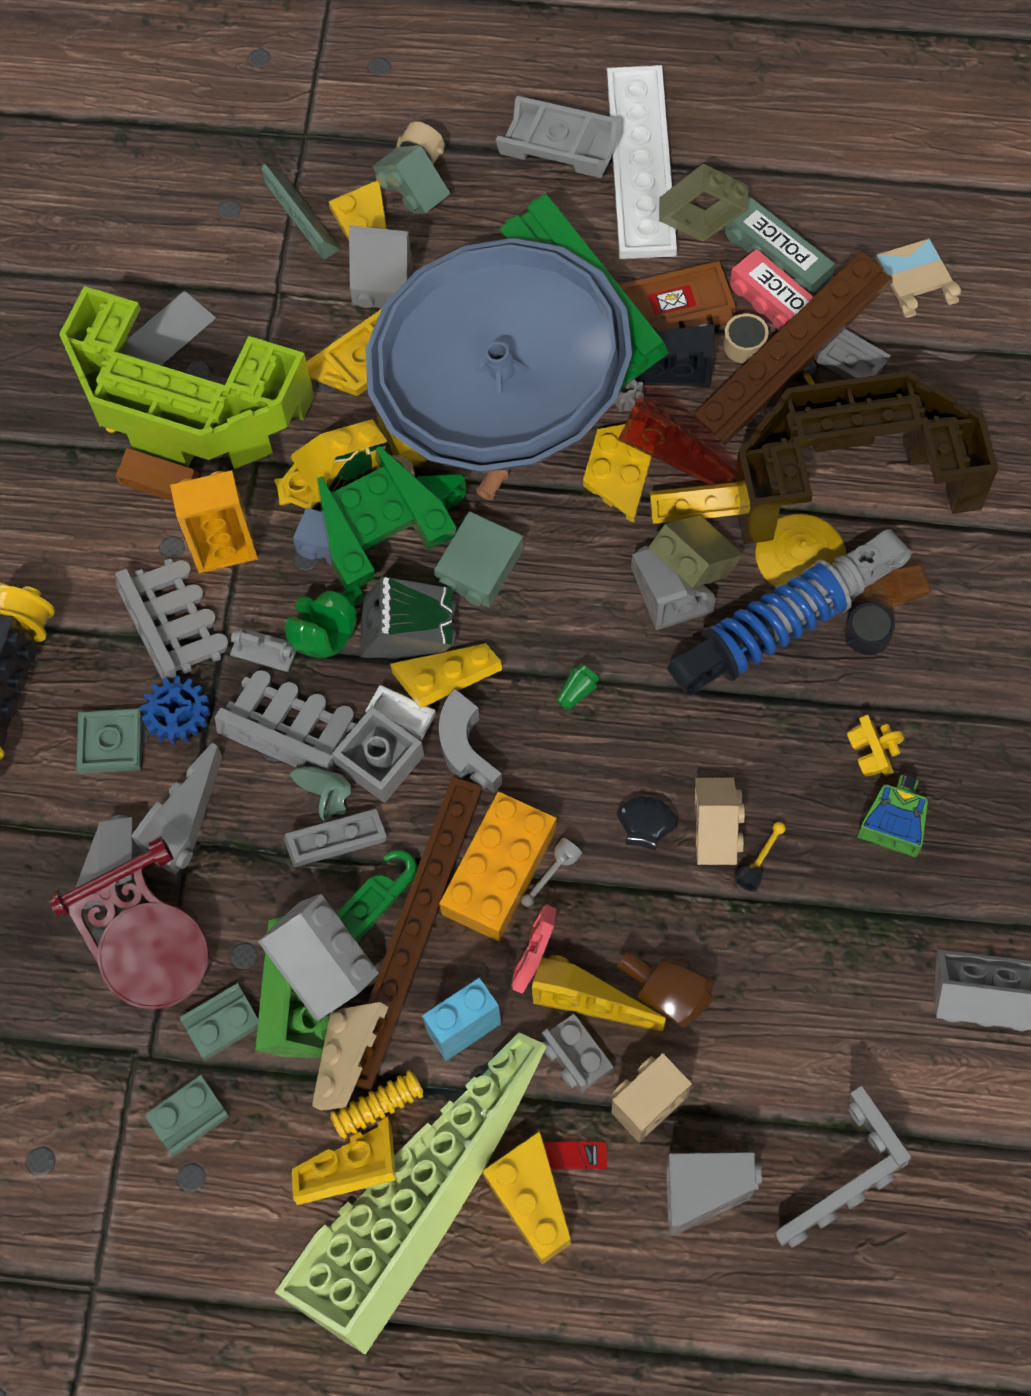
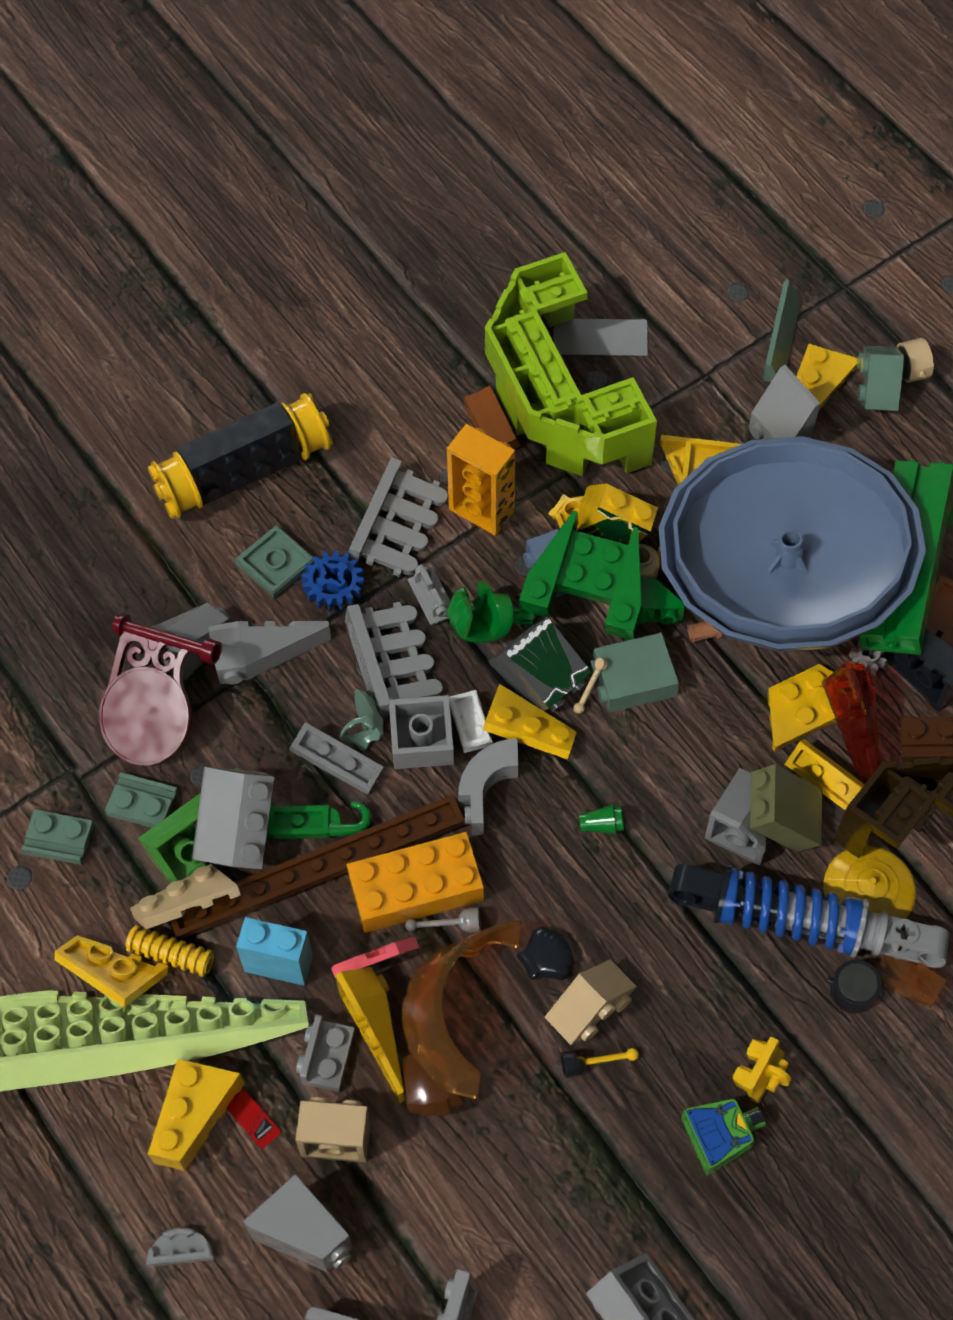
camera: 45 degrees right, 5 degrees down
none -> light grey tile [146,1227,215,1267]
none -> clear orange windscreen [402,920,522,1099]
none -> tan hinge [573,658,608,714]

